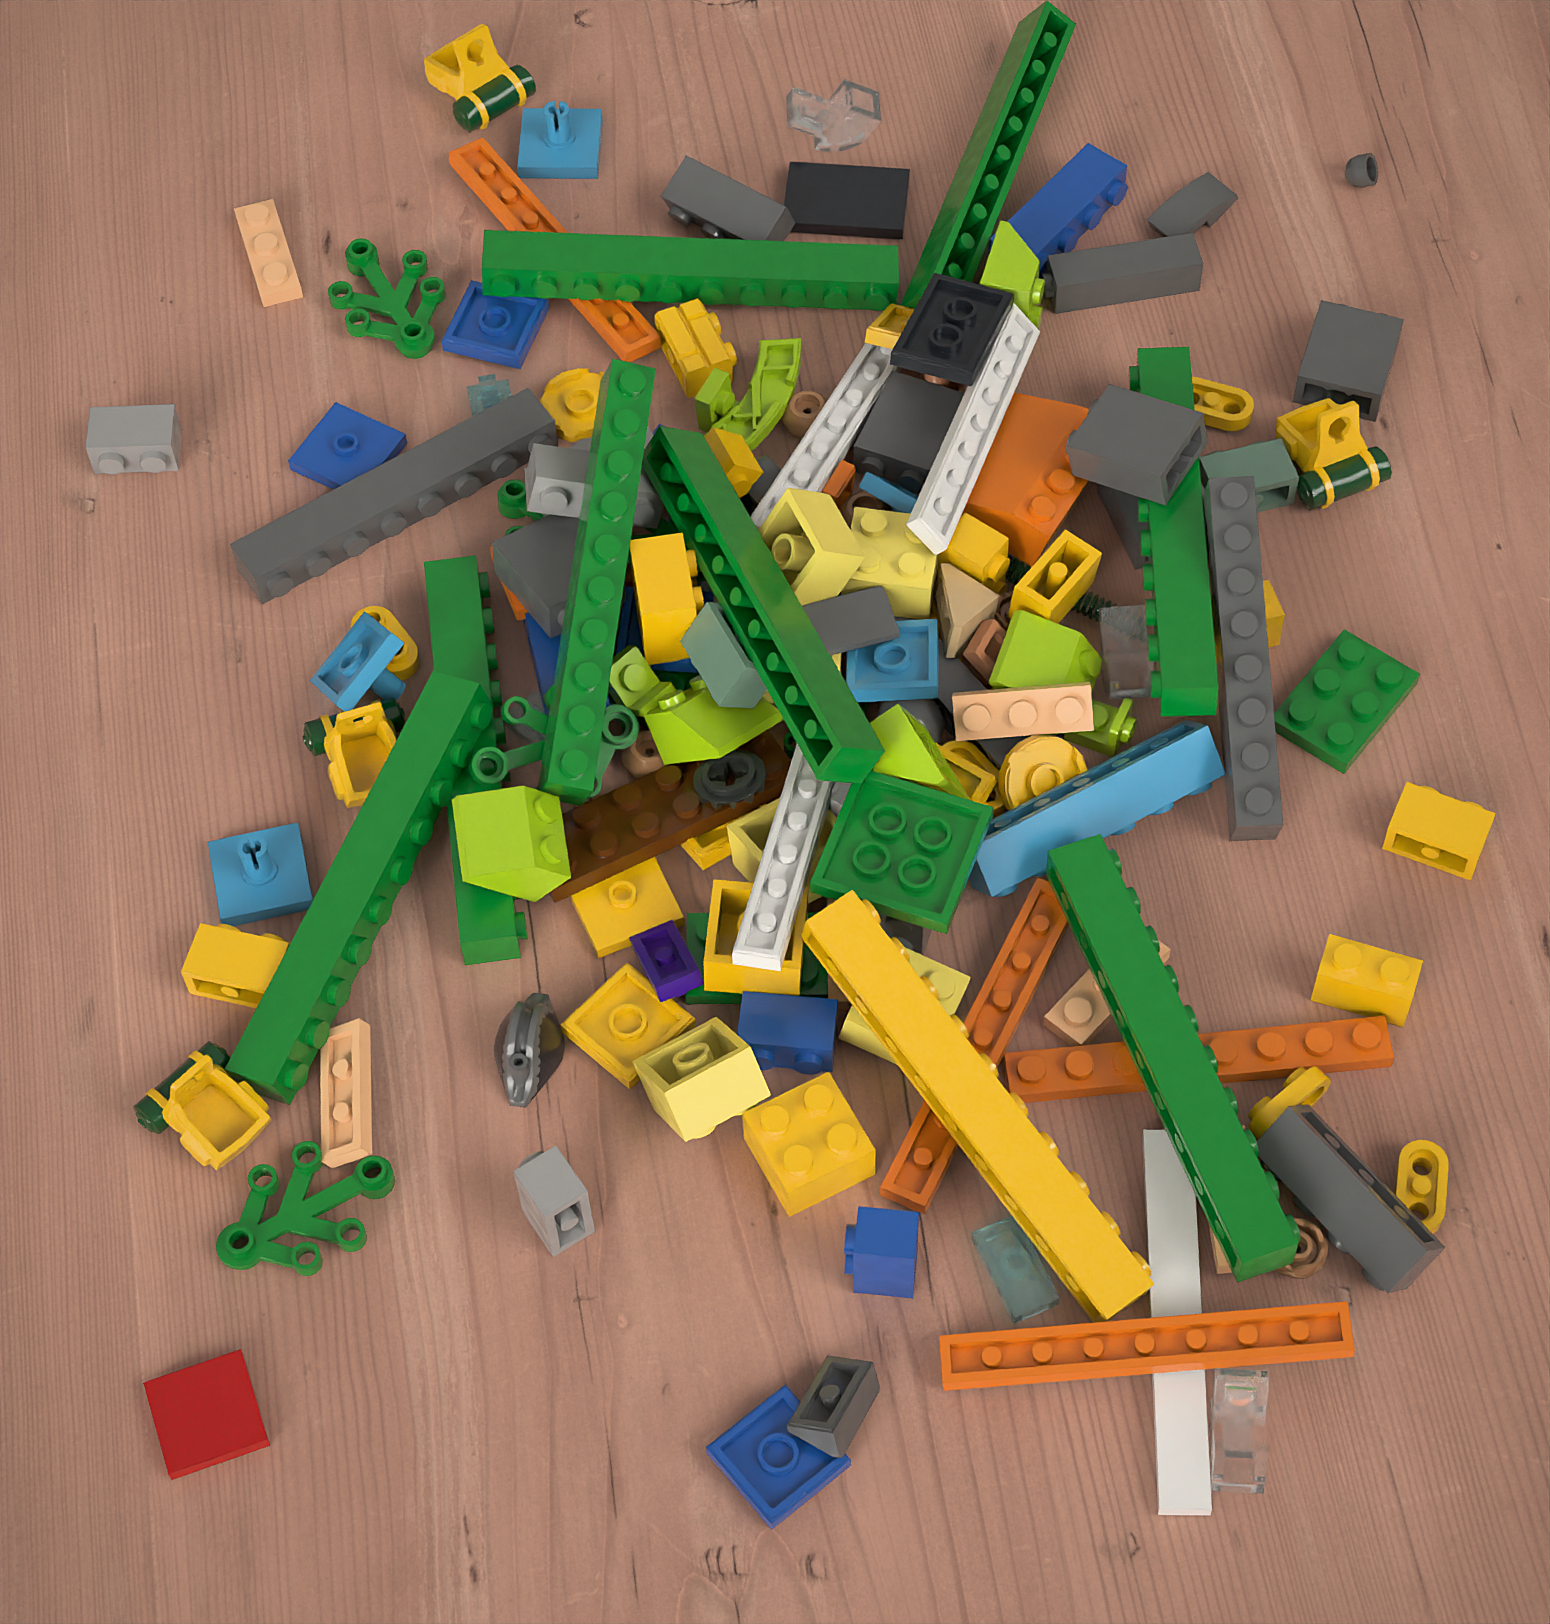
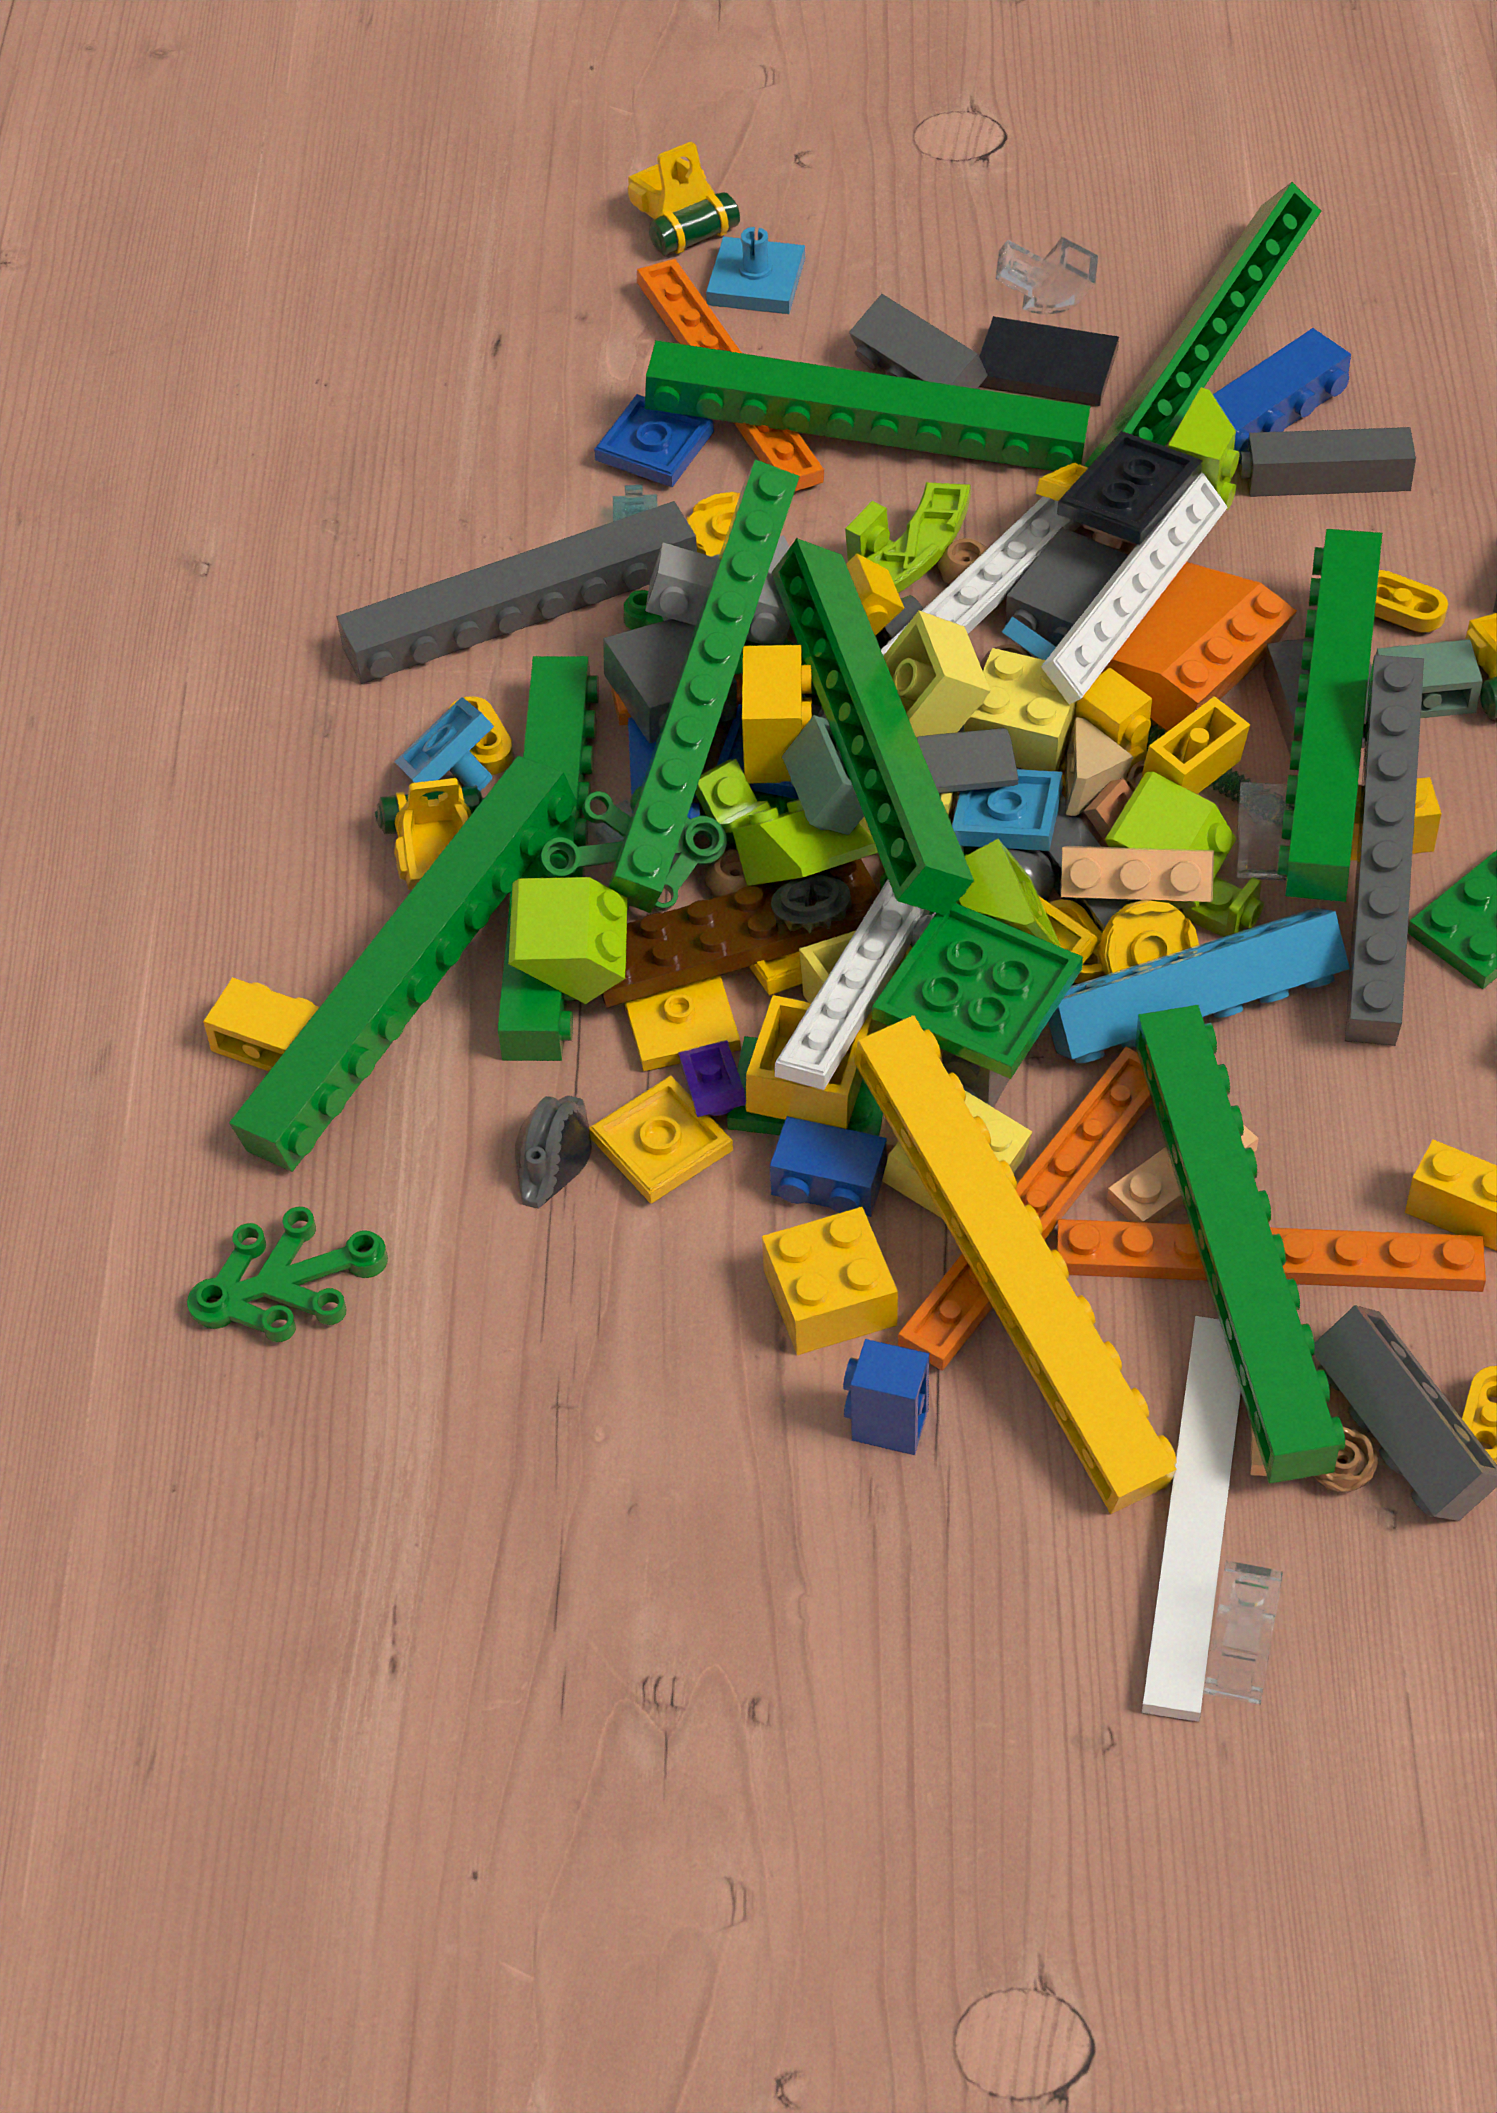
camera: 10 degrees right, 5 degrees down
light grey brick [86,404,182,475] -> none
yellow piece [133,1041,272,1170] -> none
red tile [143,1349,270,1480] -> none
dark azure tile [208,823,313,926] -> none
light nougat plate [234,199,303,307] -> none
blue plate [288,402,407,490] -> none
light nougat plate [320,1018,372,1168] -> none
green plant [328,238,446,359] -> none
light grey brick [513,1146,595,1257] -> none
light yellow brick [632,1017,771,1142] -> none
yellow brick [654,299,737,398] -> none
blue plate [706,1384,851,1530] -> none
dark grey slope [787,1355,880,1458] -> none
orange tile [822,460,856,510] -> none
orange plate [939,1301,1355,1391] -> none
clear light blue plate [971,1215,1060,1324] -> none
dark grey brick [1066,384,1208,506] -> none
dark grey slope [1147,172,1238,237] -> none
yellow plate [1248,1066,1331,1140] -> none

